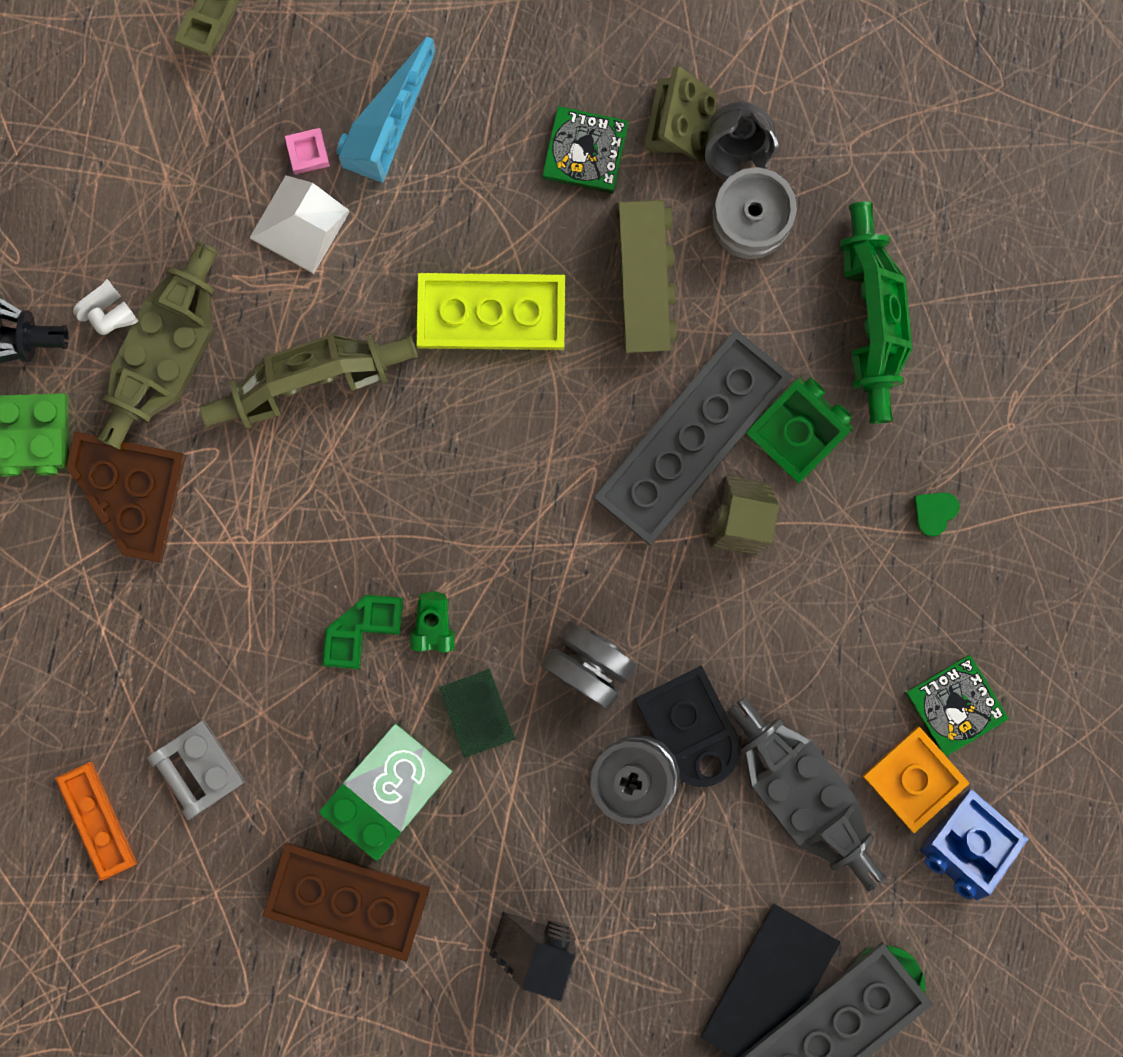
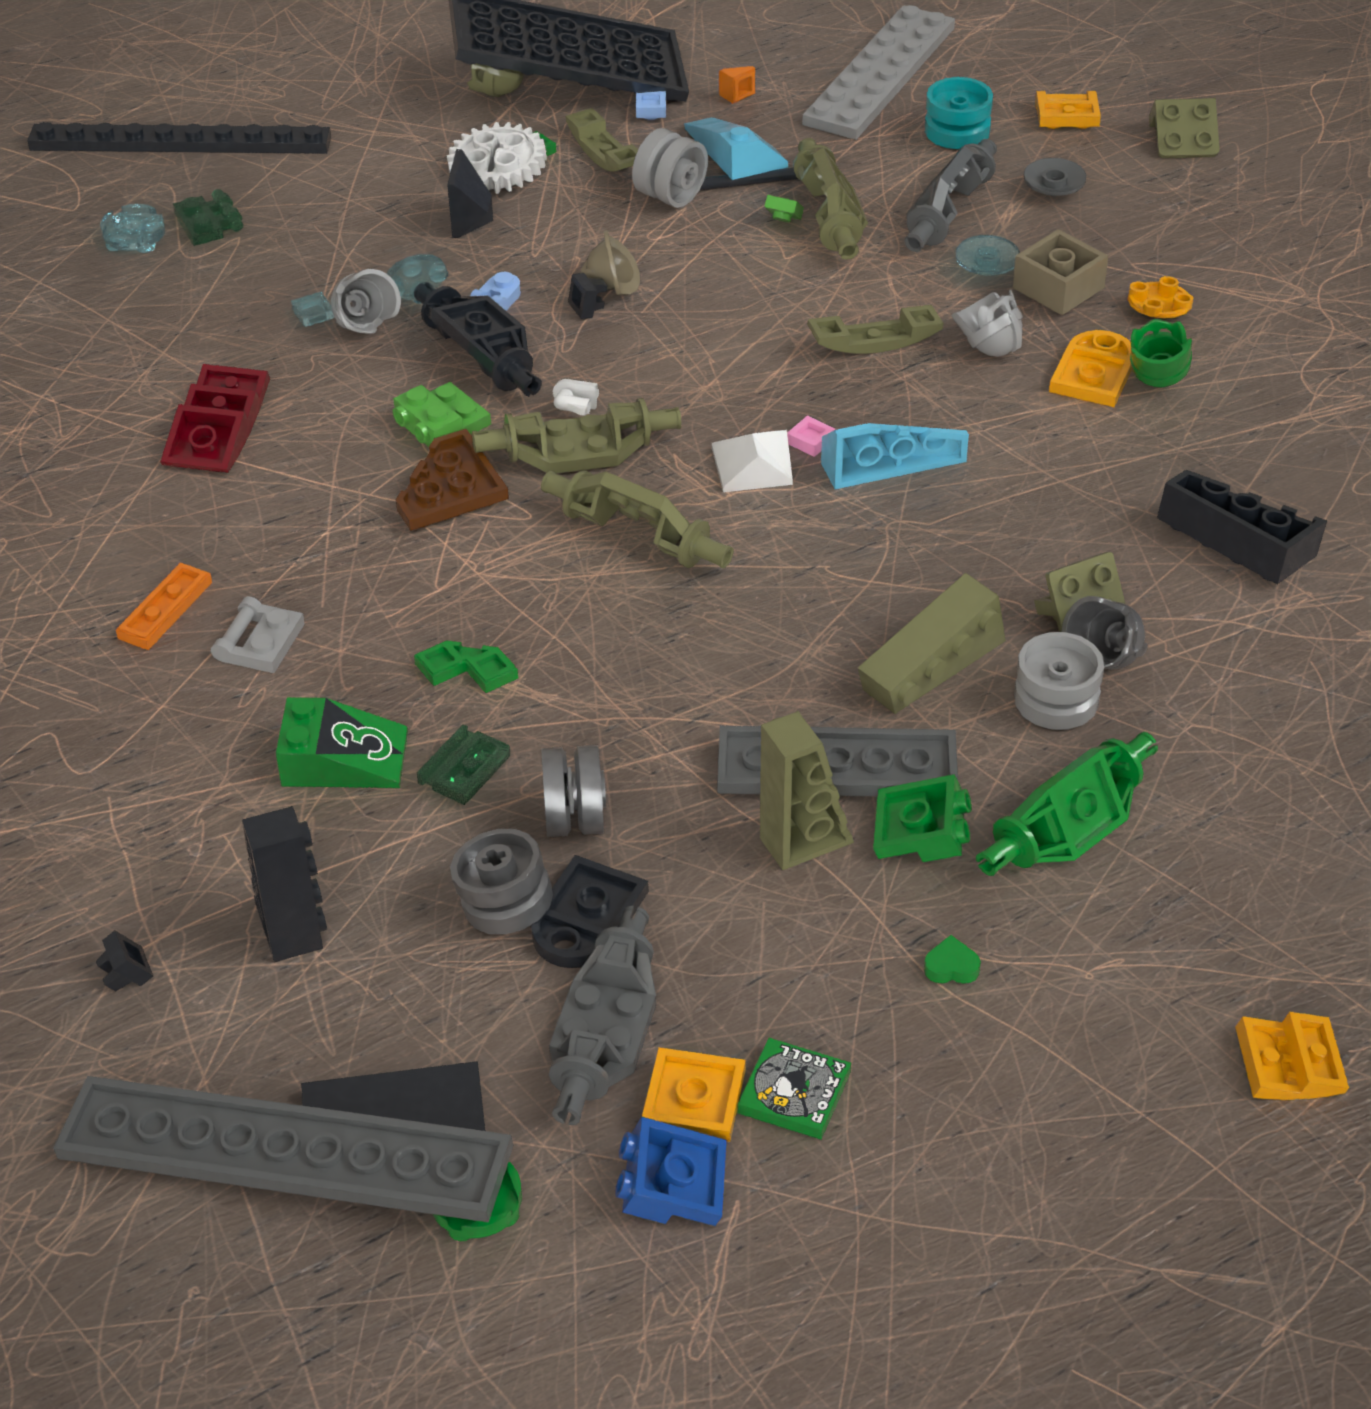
camera: 55 degrees right, 40 degrees down
reddish brown plate [262,842,430,961] -> none
green plate [410,591,455,652] -> none
neon yellow plate [417,273,565,350] -> none
tile [543,106,629,194] -> none

